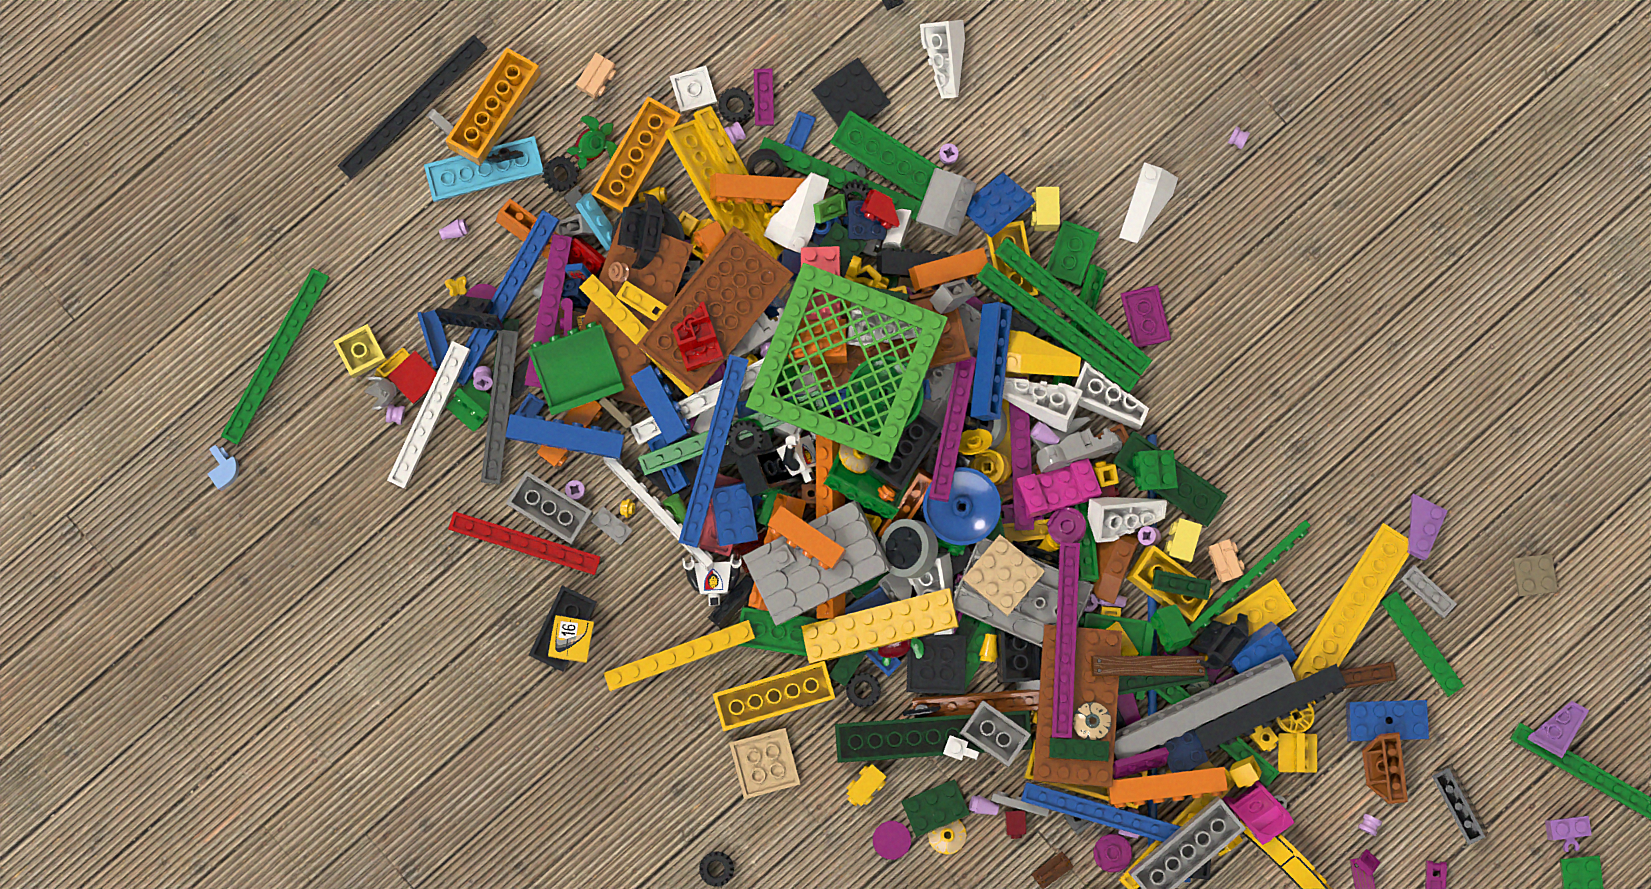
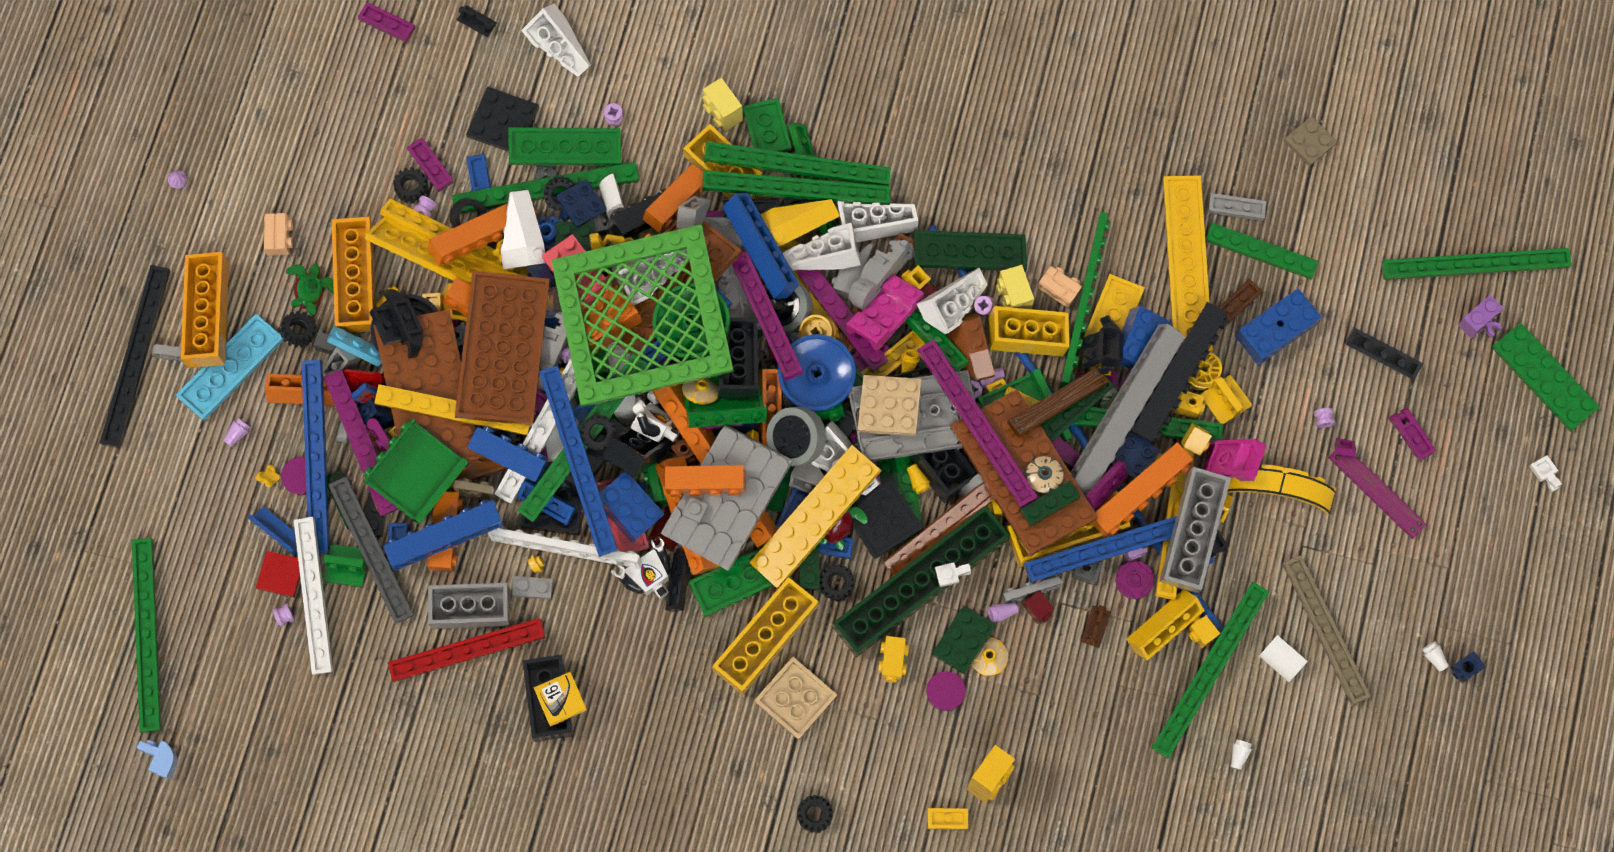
camera: 30 degrees left, 10 degrees down
light yellow brick [333,324,387,378] -> none
light grey piece [364,377,396,410] -> none
yellow piece [375,347,410,379] -> none
black bracket [435,296,504,331] -> none
lavender wheel [473,366,493,390] -> none
black piece [486,148,524,163] -> none
lavender wheel [565,480,585,501] -> none
yellow plate [604,620,756,691] -> none
nougat wheel [609,262,629,282] -> none
yellow plate [616,281,668,322] -> none
bright green brick [662,494,687,525] -> none
white plate [670,66,717,113] -> none
red slope [672,301,724,372] -> none
bright green plate [813,194,846,223] -> none
red slope [860,189,900,230] -> none
orange plate [878,484,896,502] -> none
black piece [903,703,941,718] -> none
light grey slope [916,168,977,236] -> none
yellow dish [959,429,993,455] -> none
light grey brick [960,701,1031,767] -> none
blue plate [965,172,1035,238] -> none
lavender cone [1030,422,1060,445] -> none
magenta tile [1048,507,1086,544] -> none
white wedge [1119,162,1178,244] -> none
magenta tile [1120,285,1171,348] -> none
green plate [1133,450,1178,491] -> none
green brick [1150,604,1193,652] -> none
dark green plate [1151,570,1211,600] -> none
dark orange wedge [1362,732,1408,804] -> none
medium lavender wing [1407,494,1448,561] -> none
medium lavender wing [1527,701,1589,758] -> none

